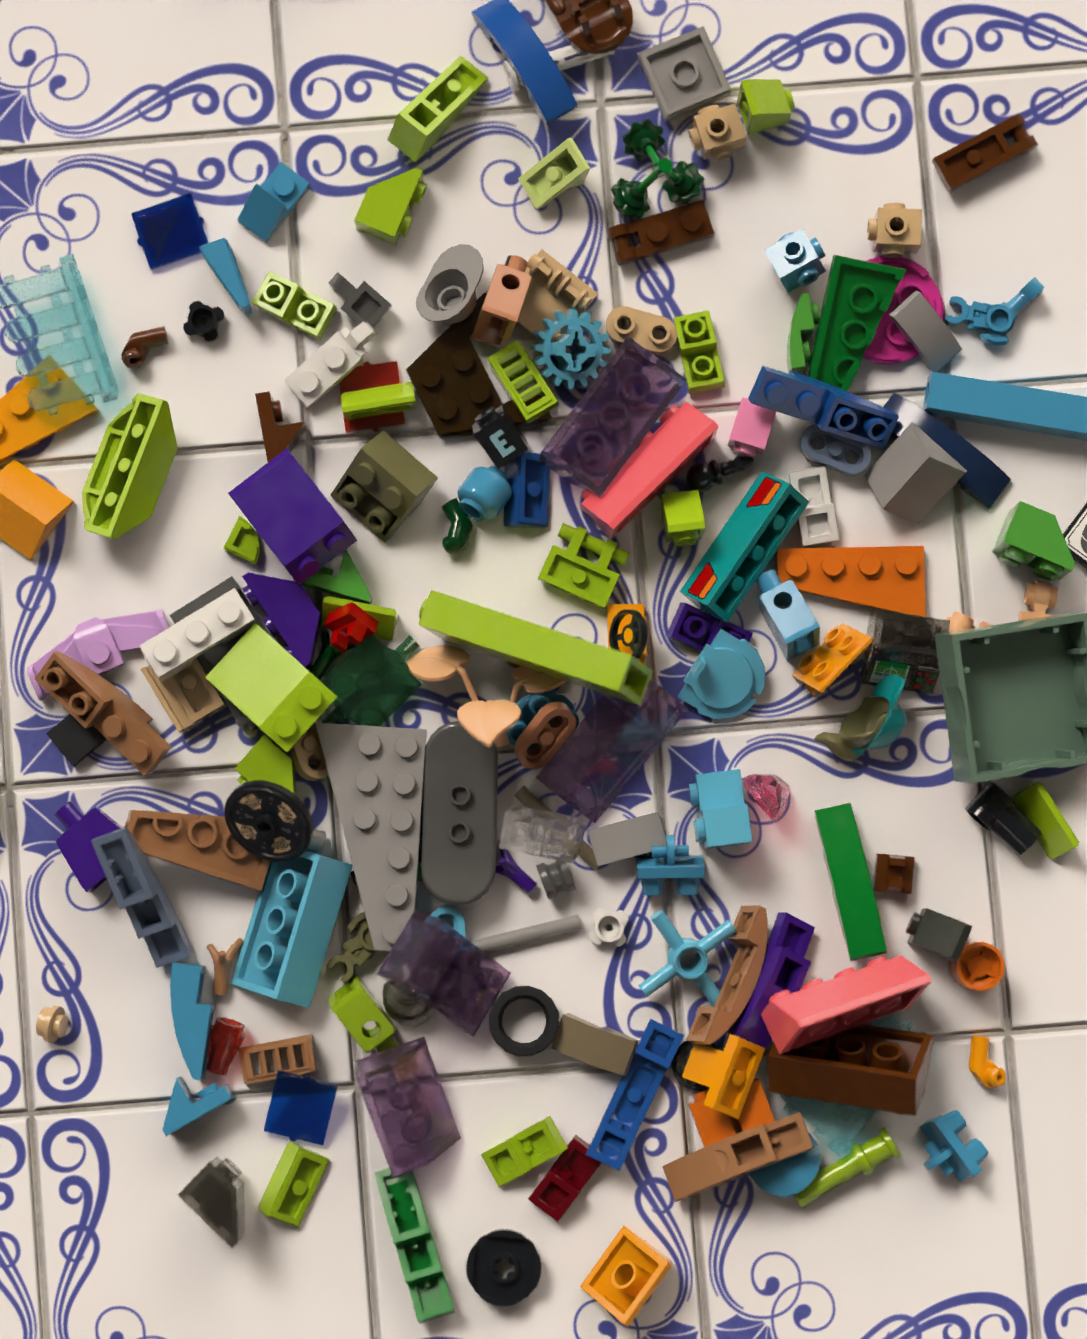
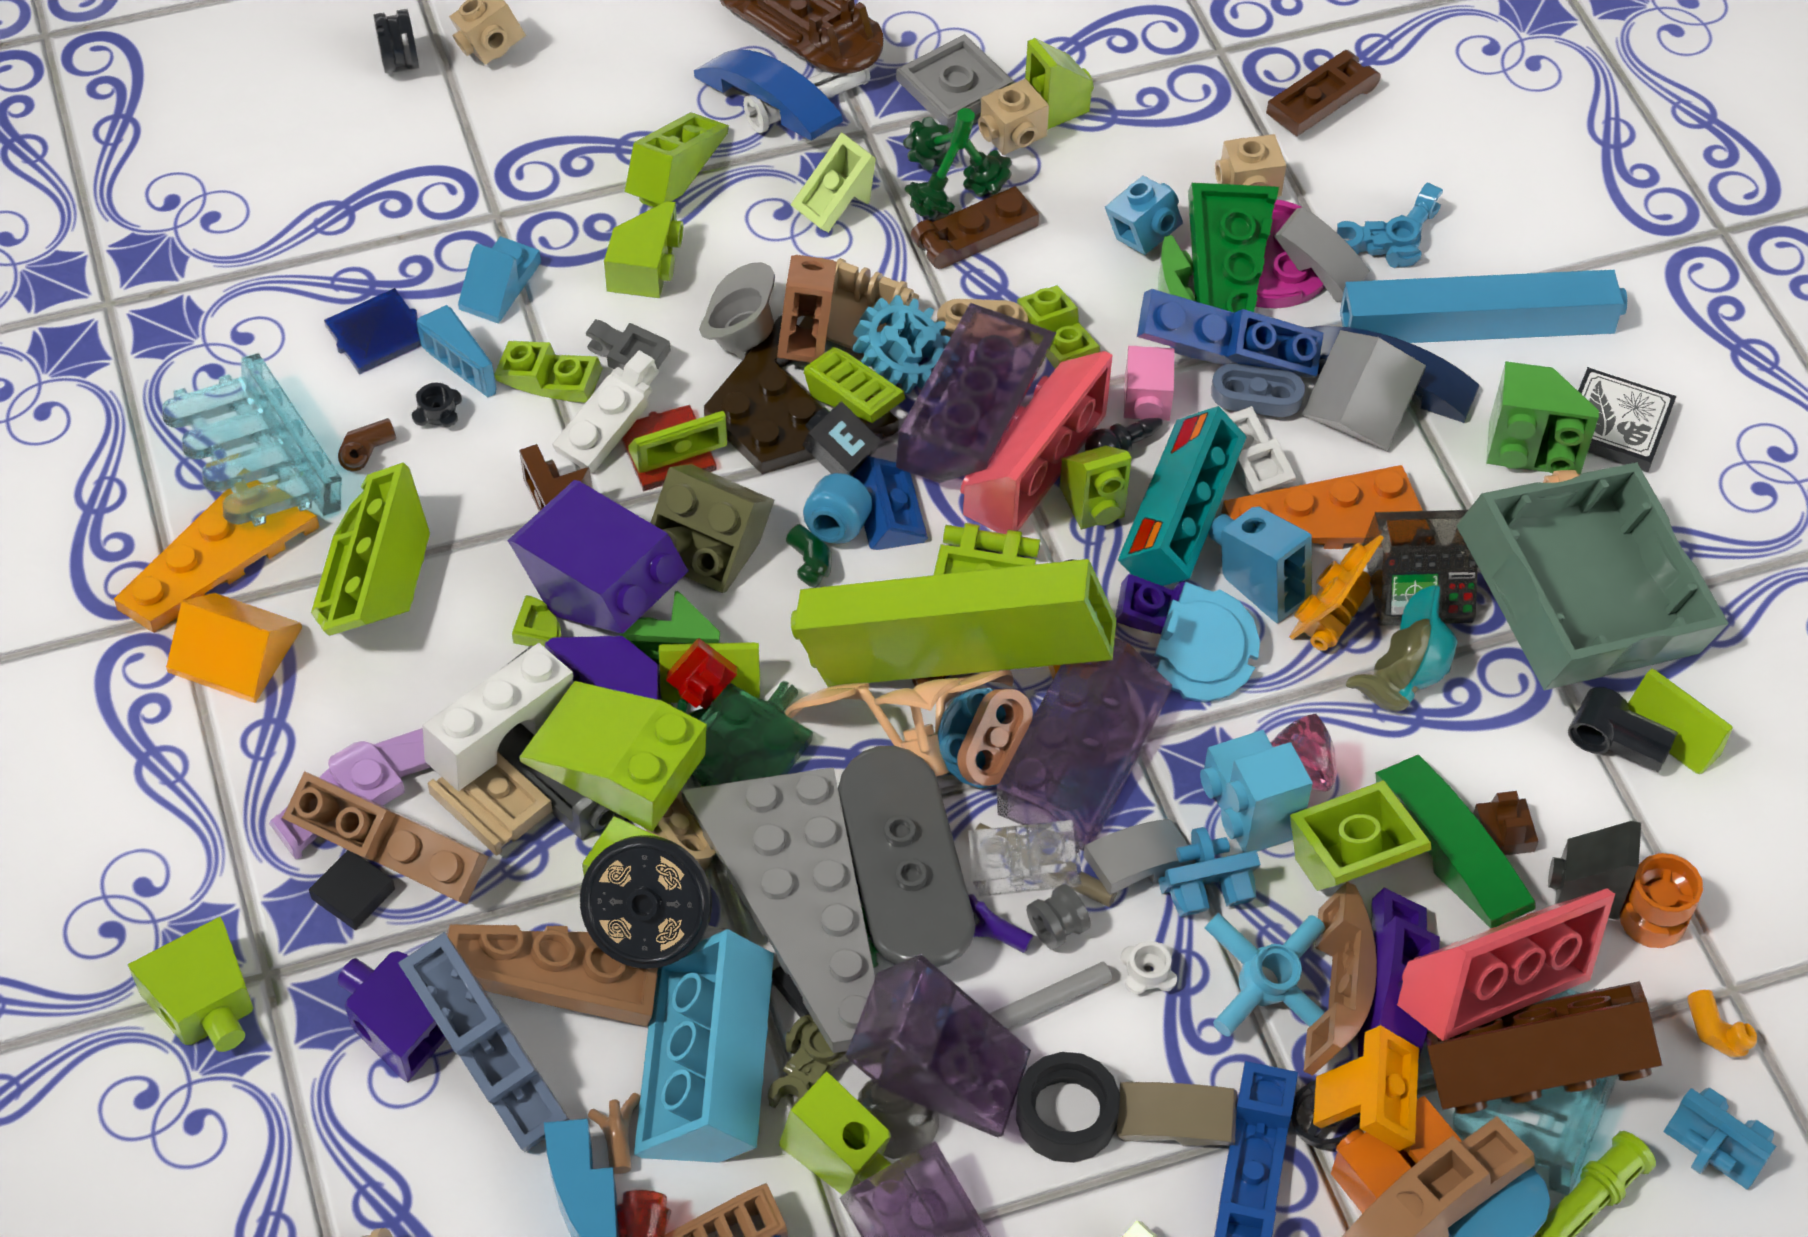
camera: 15 degrees left, 30 degrees down
none -> lime slope [1290,780,1431,891]

